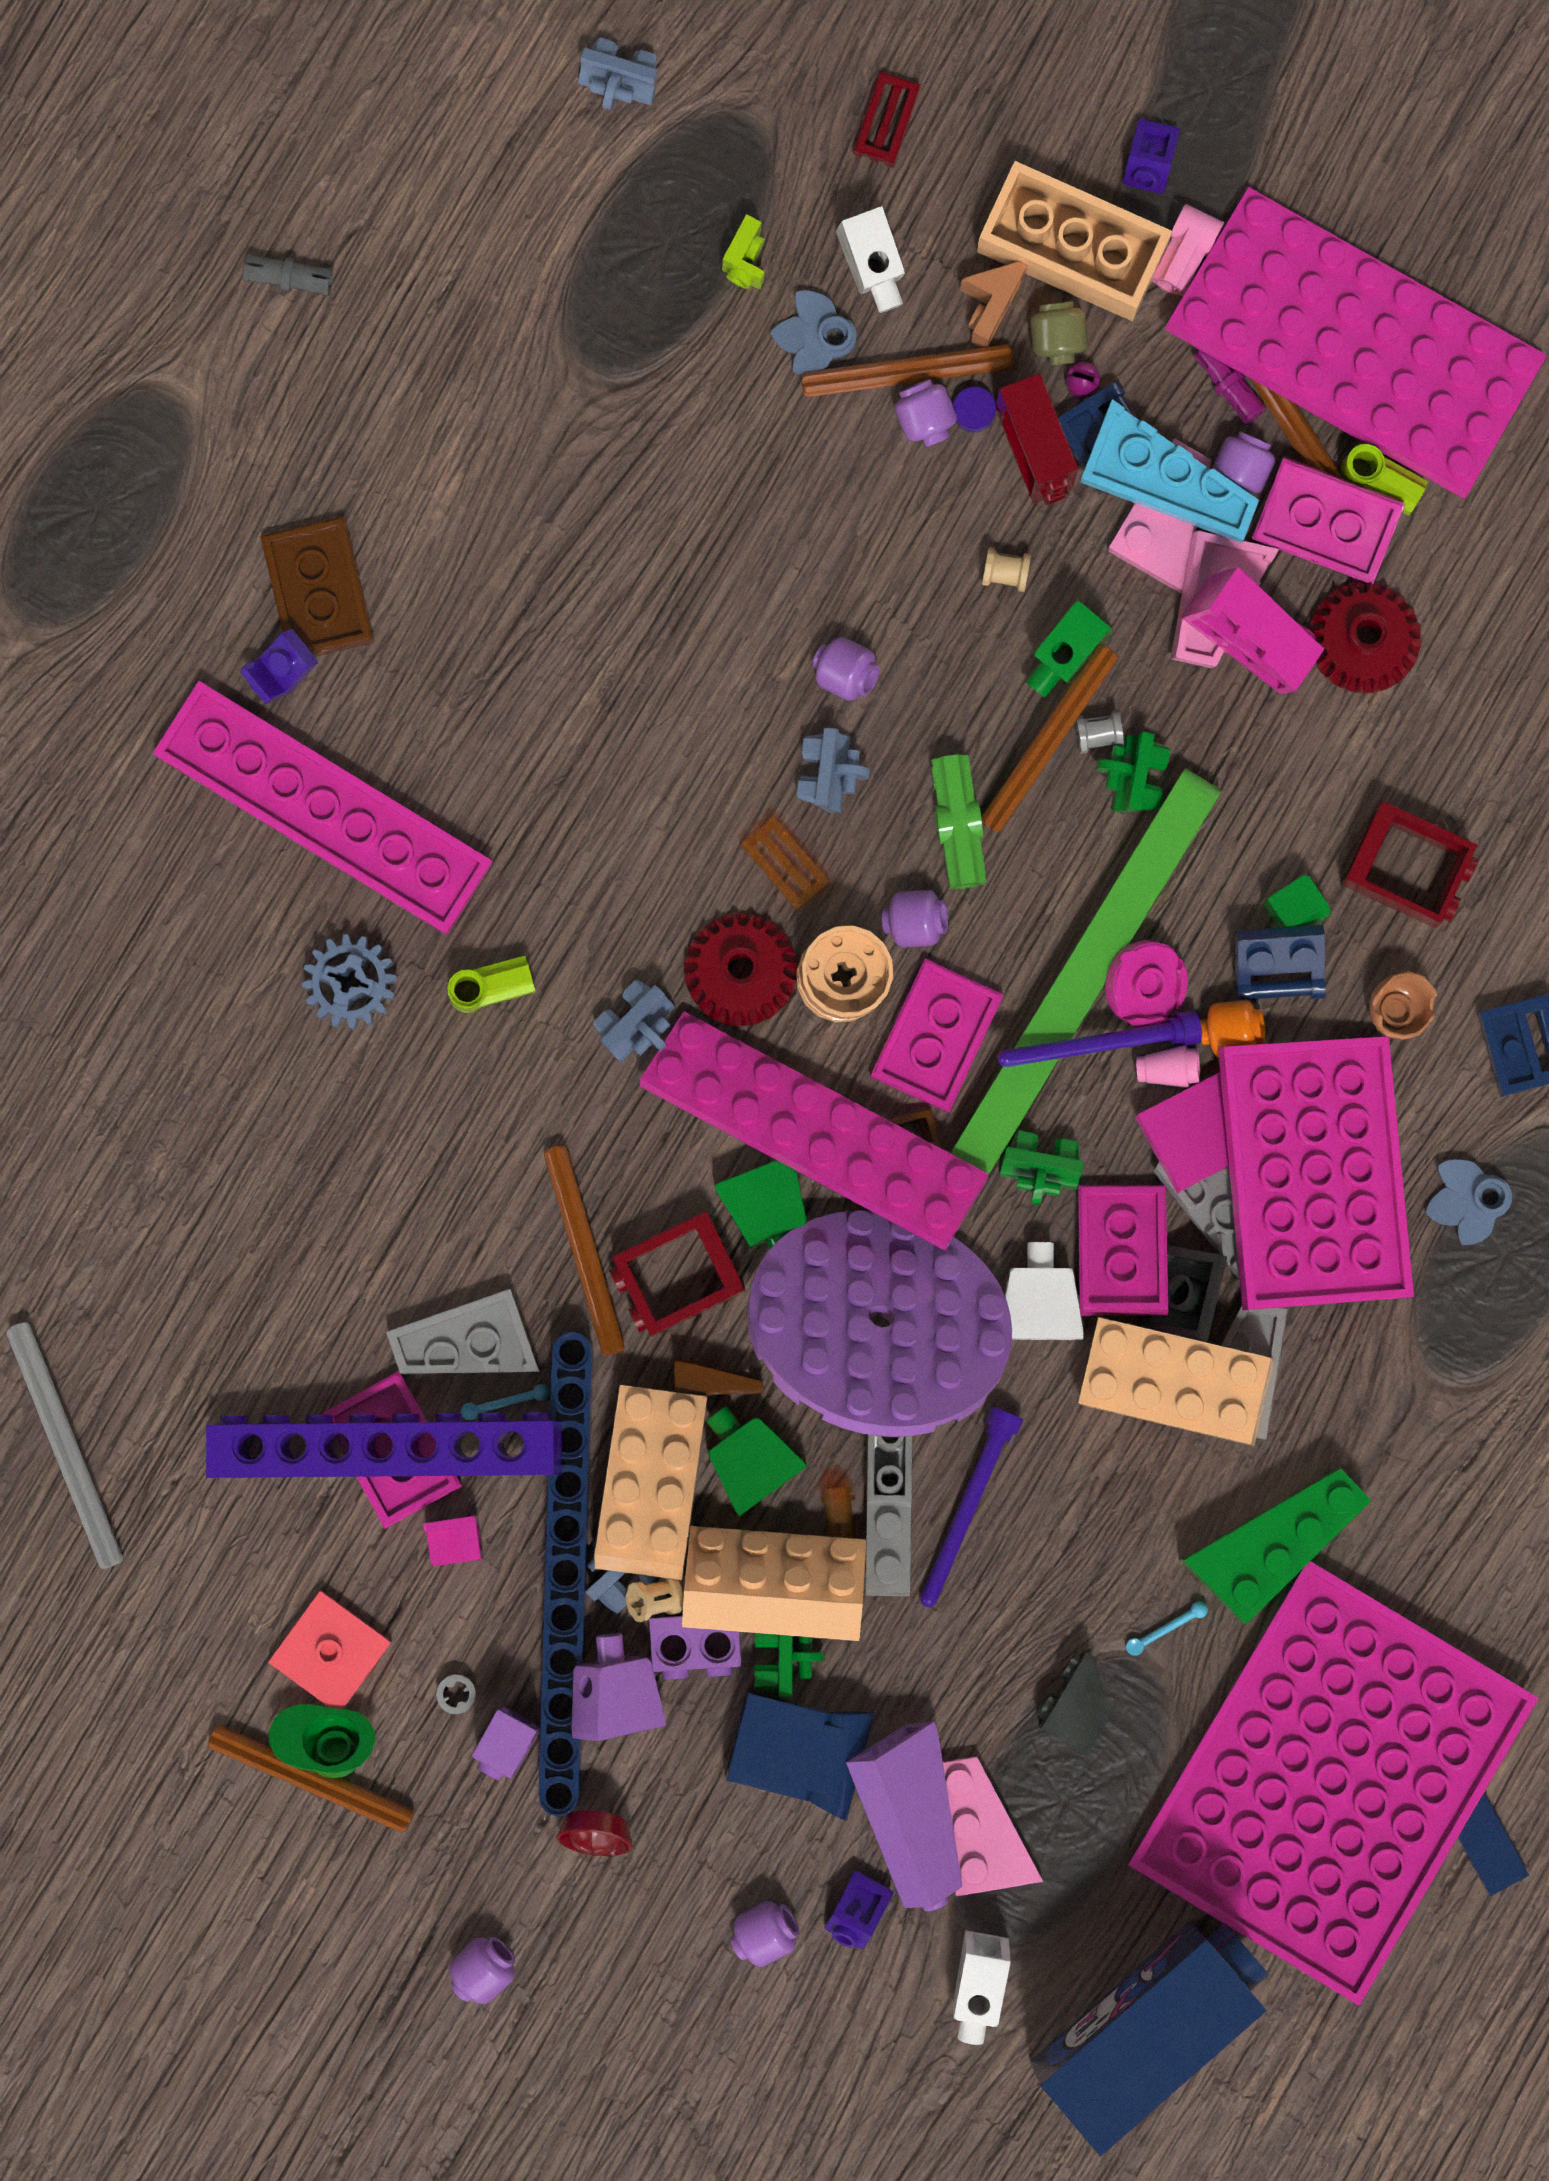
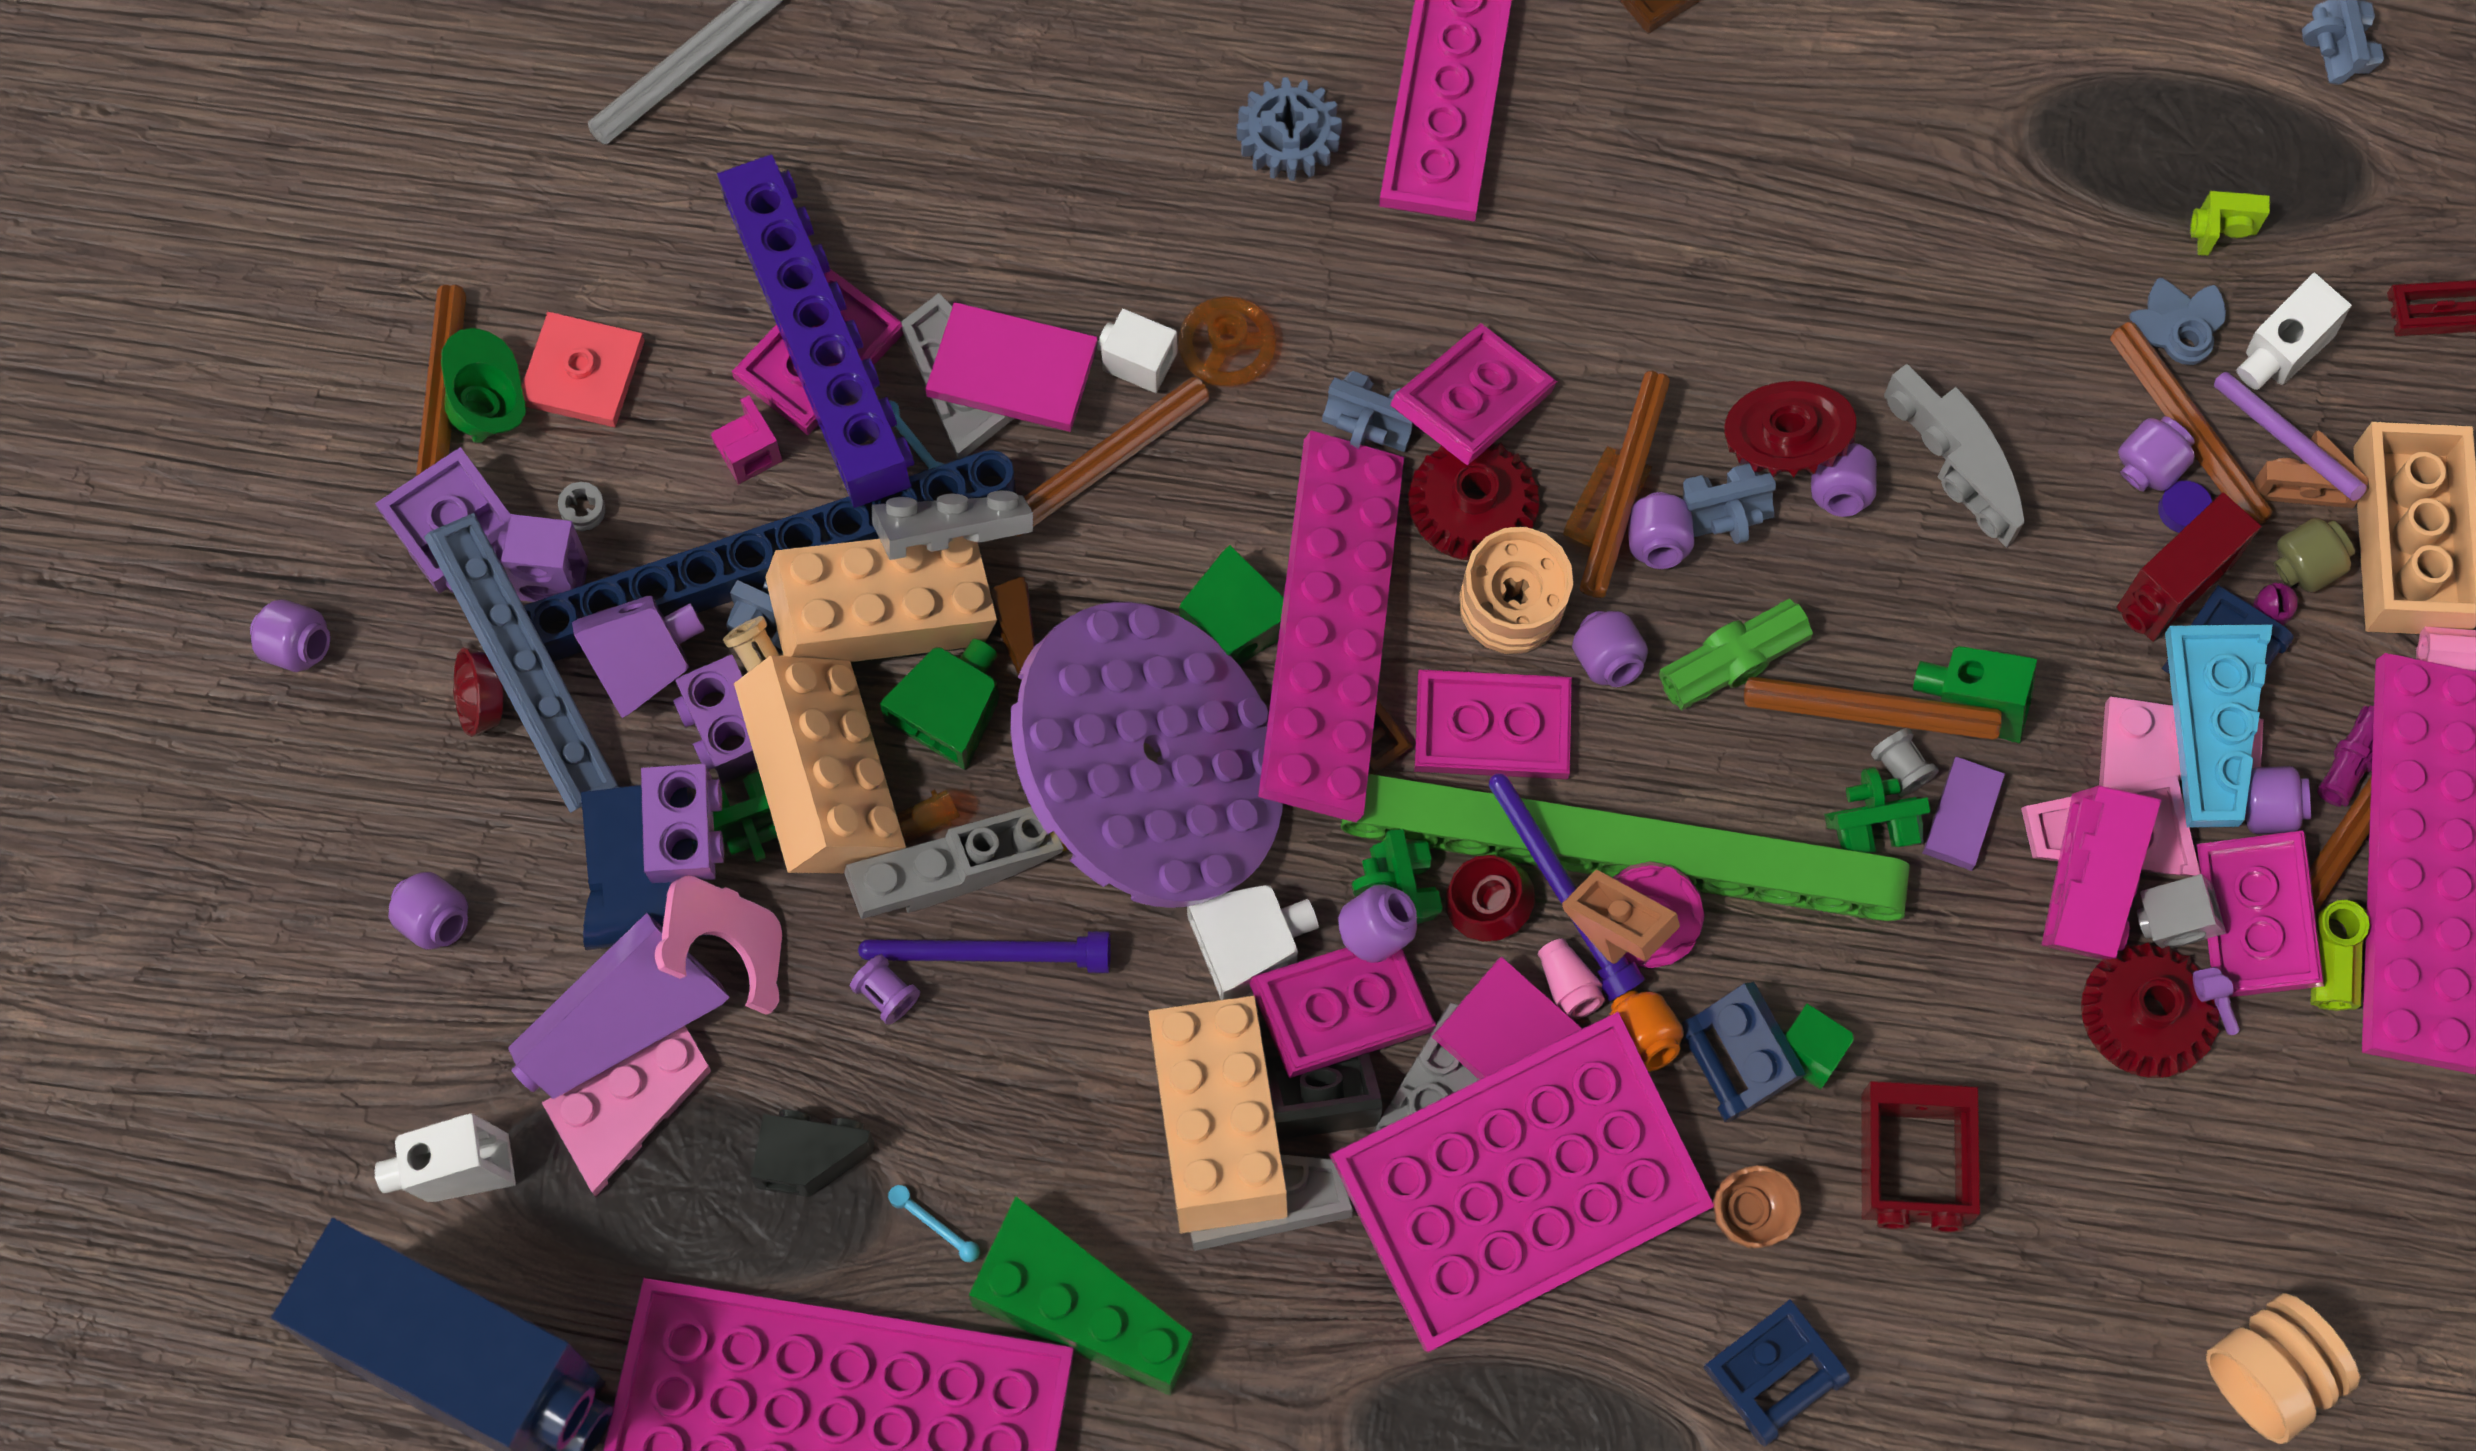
camera: 65 degrees right, 15 degrees down
lime piece [447,956,535,1013] -> none
dark red window [609,1211,746,1337] -> none
dark purple bracket [824,1871,894,1949] -> none
tan bush [982,547,1031,592] -> none
sand blue plate [1425,1160,1512,1246] -> none
none -> medium lavender plate [375,447,510,594]
none -> sand blue tile [424,513,620,813]
none -> medium lavender brick [641,764,724,883]
none -> bright pink piece [655,876,782,1015]
none -> medium lavender bush [850,954,920,1025]
none -> light grey wing [872,491,1033,560]
none -> dark pink tile [925,302,1098,432]
none -> white brick [1097,308,1177,393]
none -> clear orange piece [1178,296,1276,387]
none -> medium lavender head [1338,884,1417,963]
none -> dark pink tile [1390,323,1557,466]
none -> dark red hat [1445,855,1535,942]
none -> nougat slope [1562,869,1680,964]
none -> dark orange axle [1580,371,1670,598]
none -> medium lavender head [1627,492,1695,569]
none -> dark red gear [1724,381,1857,478]
none -> light grey slope [1884,363,2024,548]
none -> medium lavender tile [1922,757,2005,871]
none -> light grey brick [2137,874,2226,949]
none -> medium lavender hand [2193,967,2240,1035]
none -> medium lavender bar [2214,372,2366,501]

